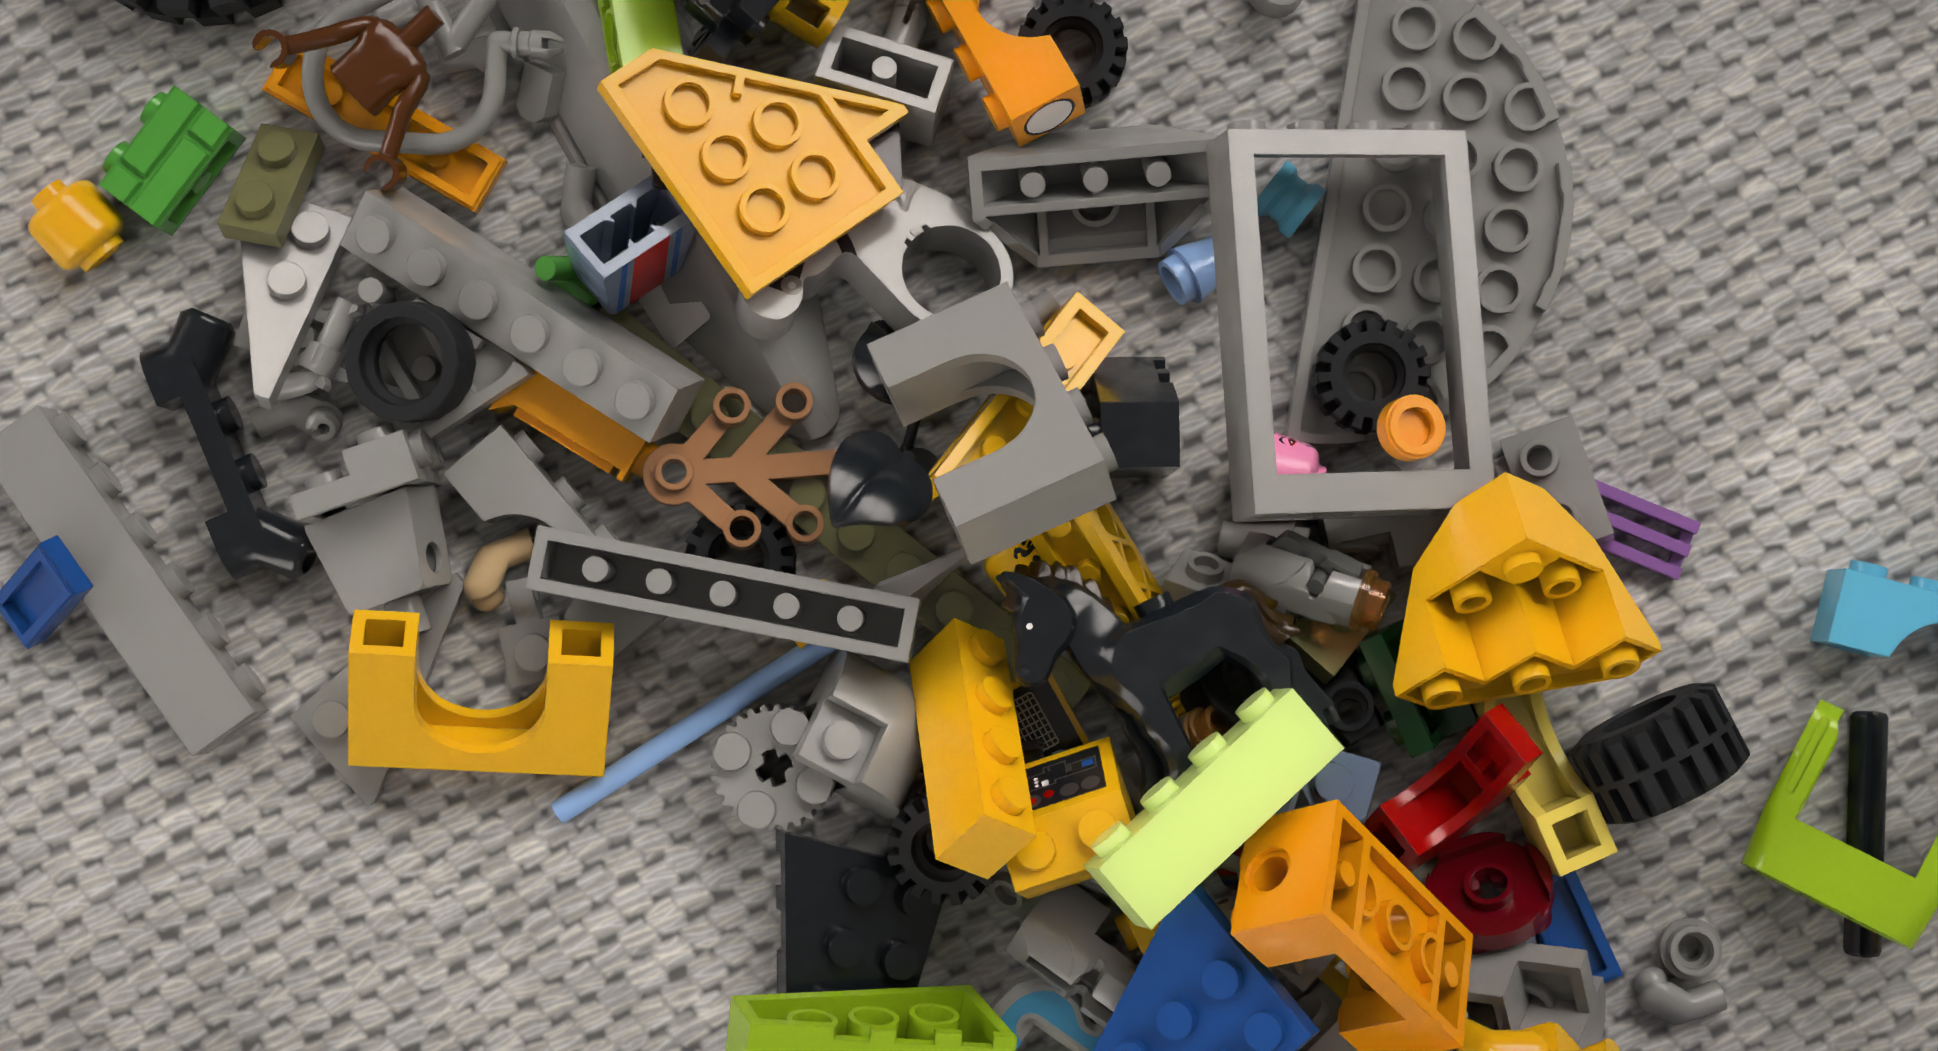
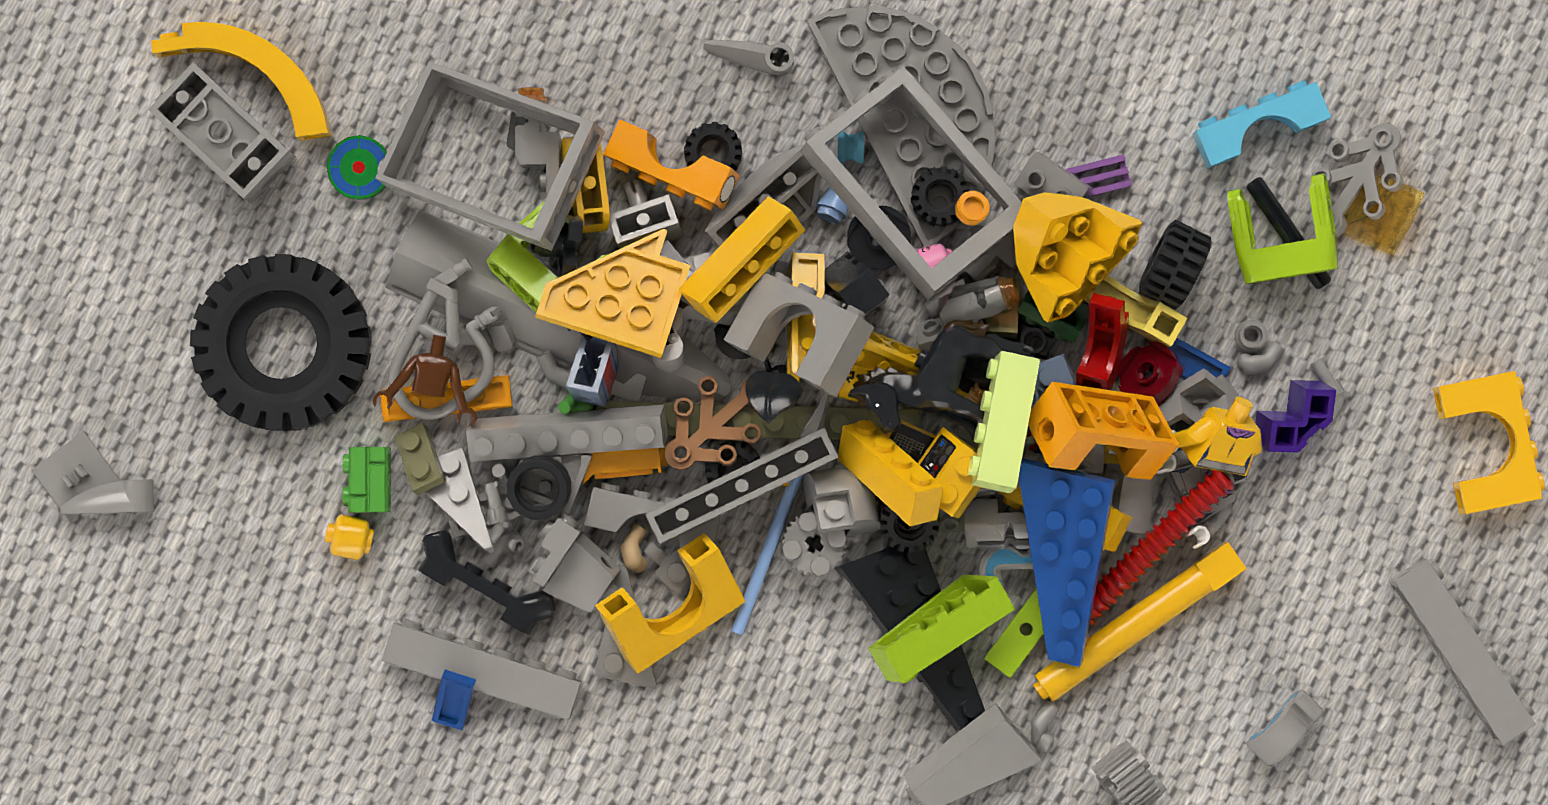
camera: 35 degrees left, 0 degrees up
none -> yellow brick [679,196,805,323]
none -> black plate [847,206,911,270]

